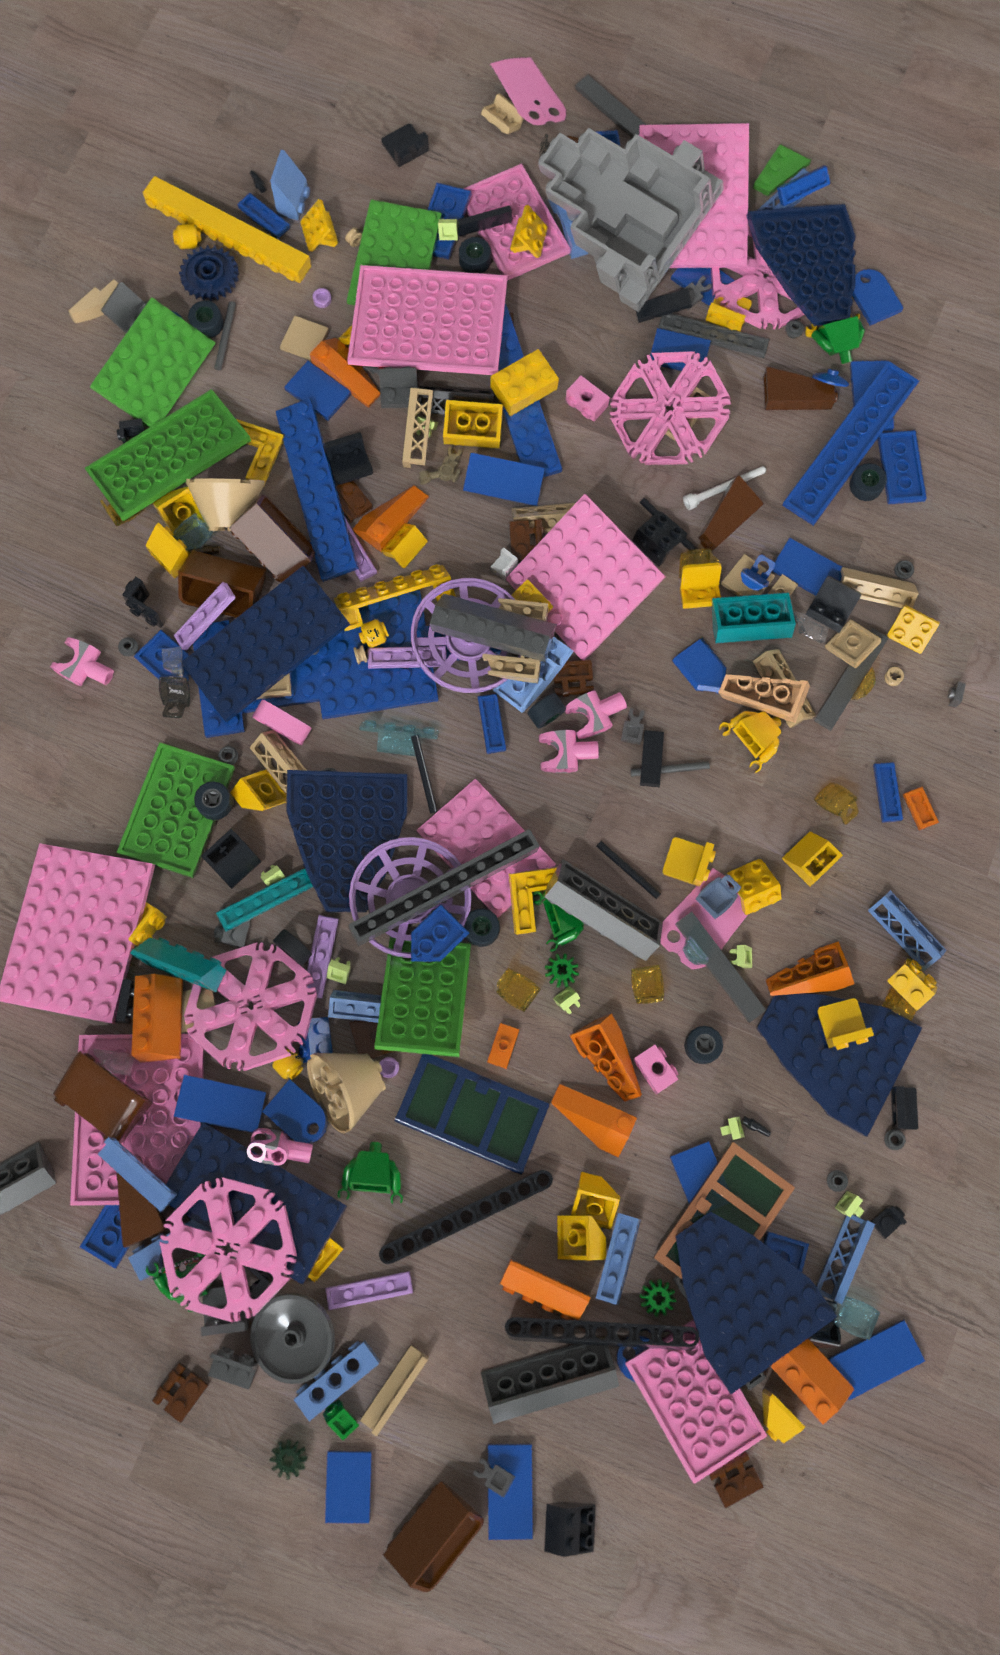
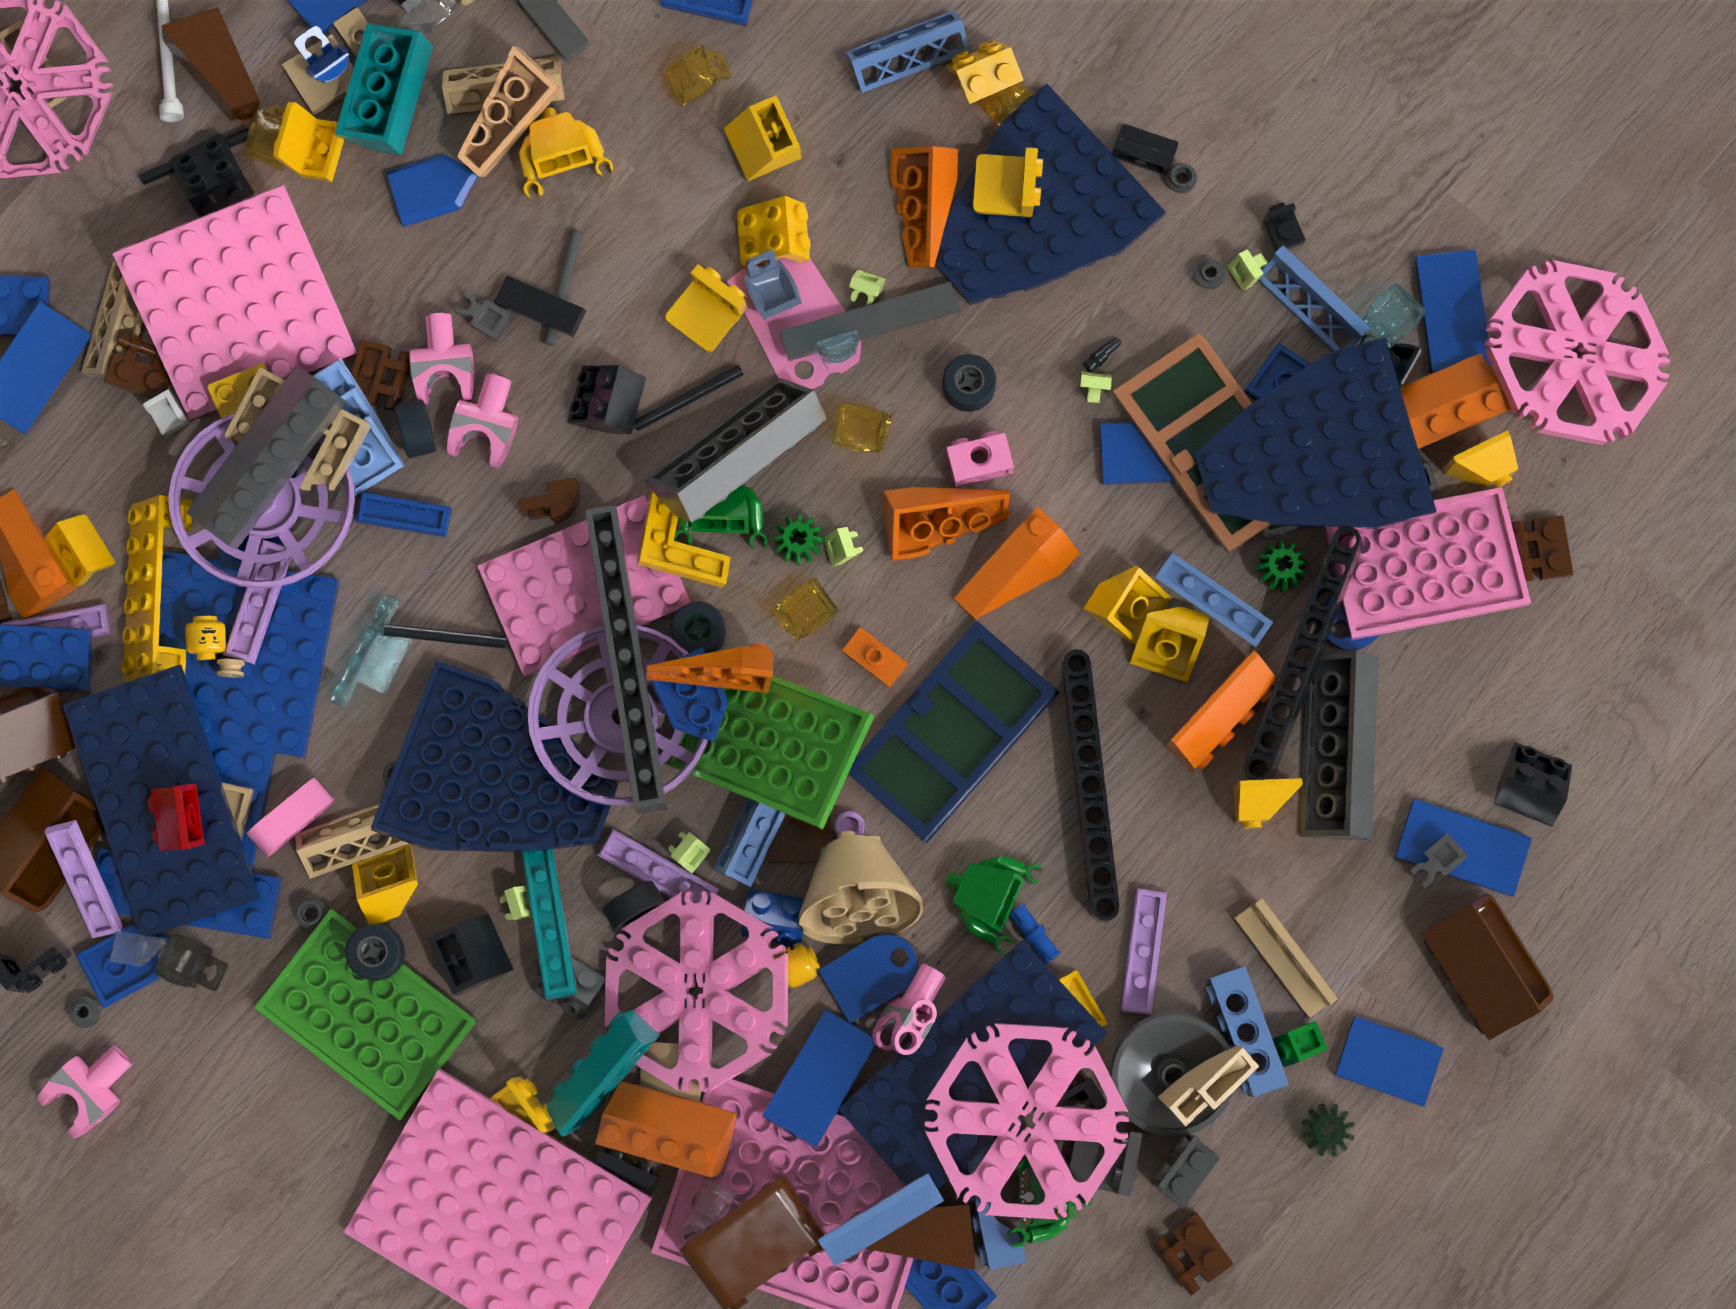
camera: 65 degrees left, 5 degrees up
none -> red slope [149,783,204,851]
none -> reddish brown brick [518,478,580,524]
none -> black slope [567,365,646,434]
none -> orange wedge [646,643,774,693]
none -> blue pin [1009,903,1061,964]
none -> tan slope [1158,1045,1259,1126]
none -> yellow slope [1233,778,1303,829]
none -> bright pink plate [1484,260,1670,446]

